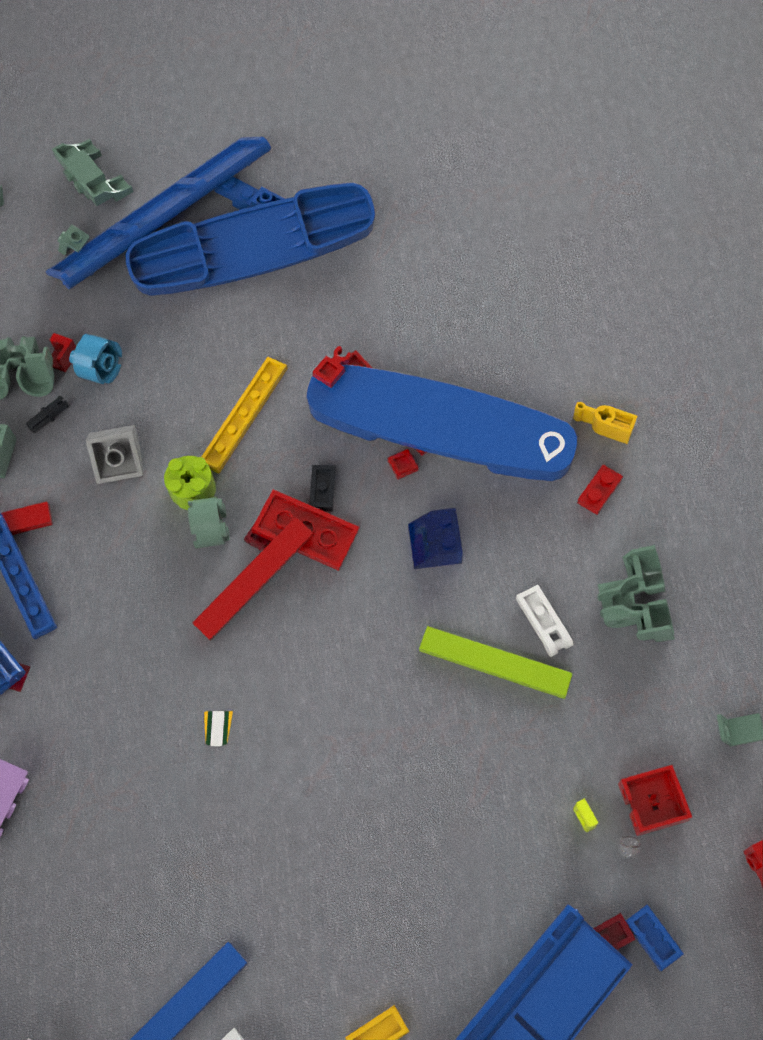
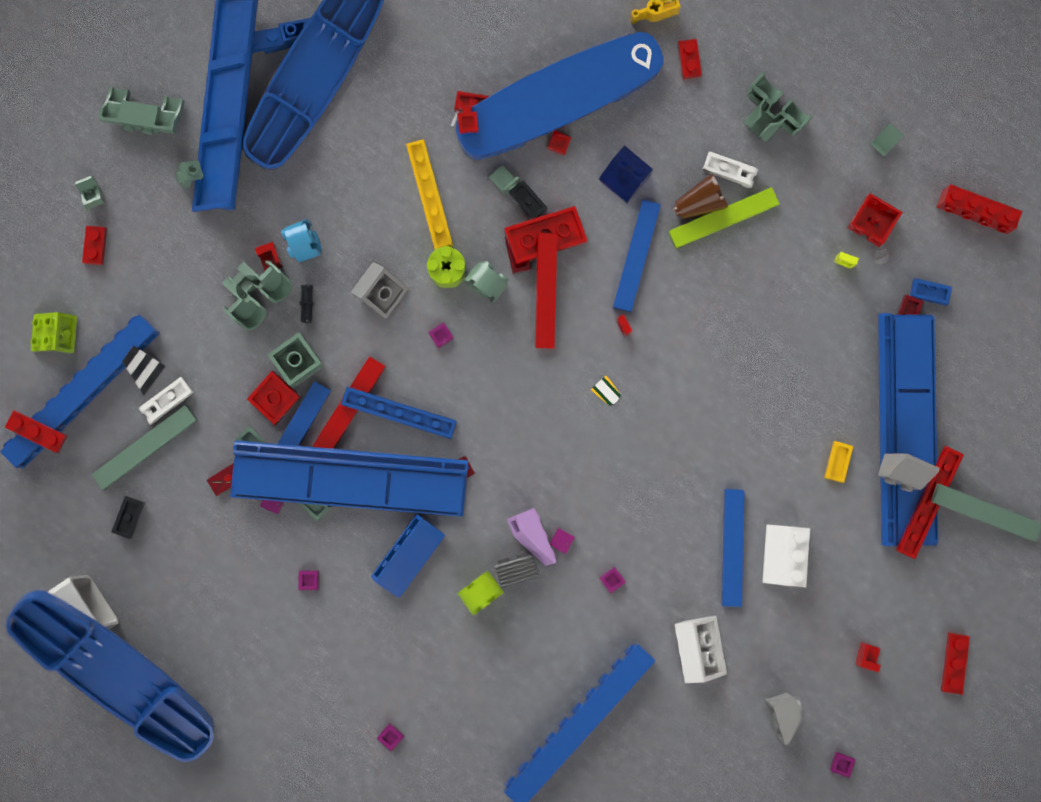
camera: 45 degrees left, 20 degrees up
none -> magenta tile [428,322,454,349]
none -> sand green bracket [489,165,519,196]
none -> magenta tile [549,528,575,554]
none -> magenta tile [599,566,626,594]
none -> blue tile [613,200,661,313]
none -> red tile [616,314,633,337]
none -> reddish brown cone [673,173,728,219]

